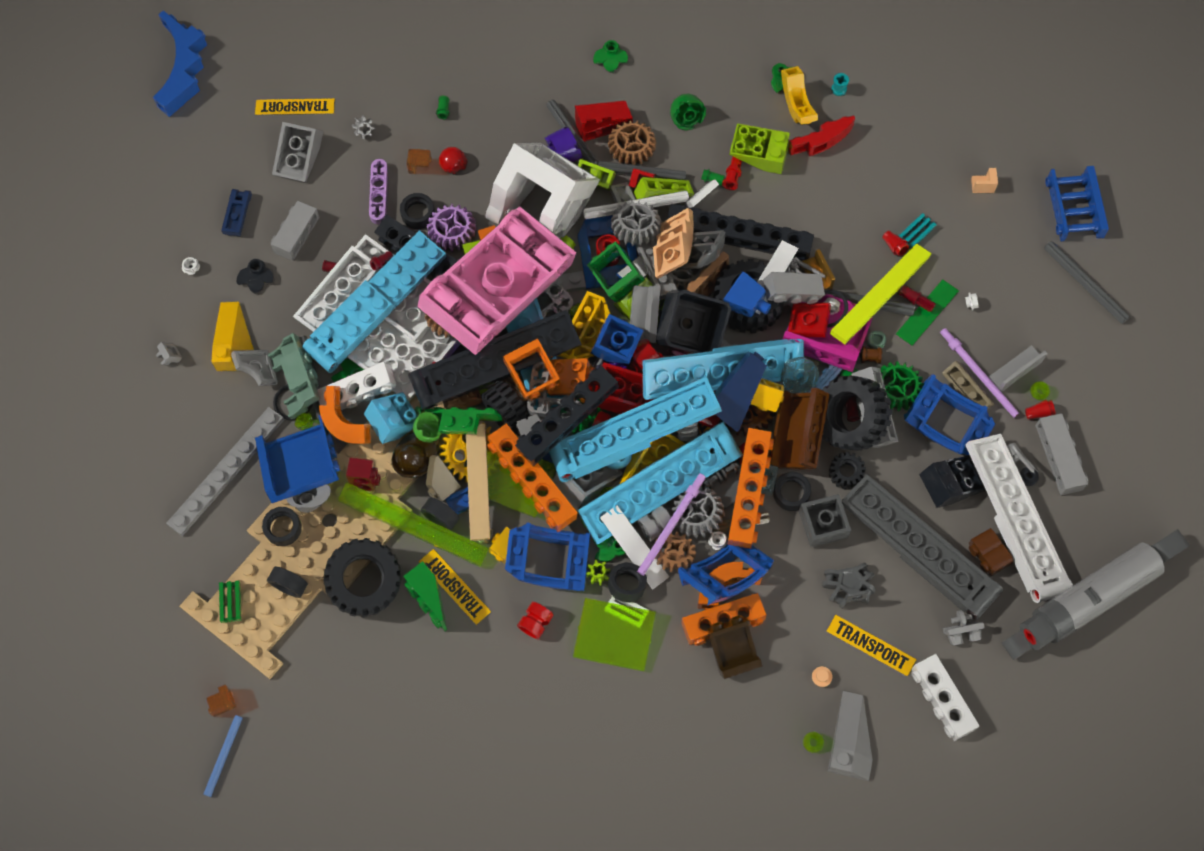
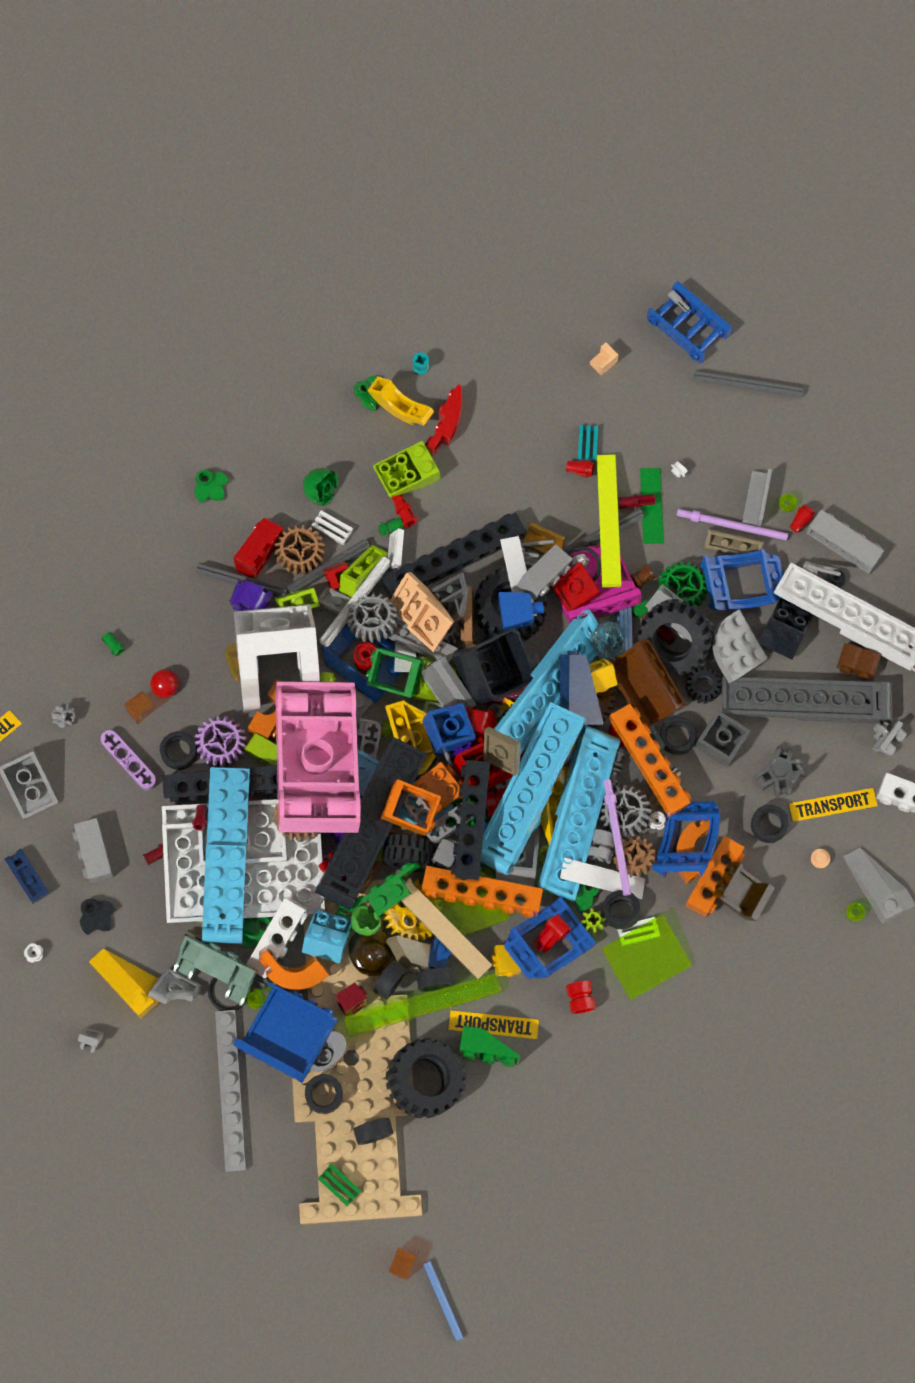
camera: 45 degrees left, 5 degrees up
sand green tile [867,331,886,349] -> none
none -> white tile [311,510,353,546]
none -> black tyre [373,961,407,1000]
none -> dark tan plate [483,727,521,776]
none -> red piece [534,914,571,953]
none -> light grey pin [668,290,690,312]
none -> light grey plate [712,610,768,683]
none -> black tyre [751,804,789,843]

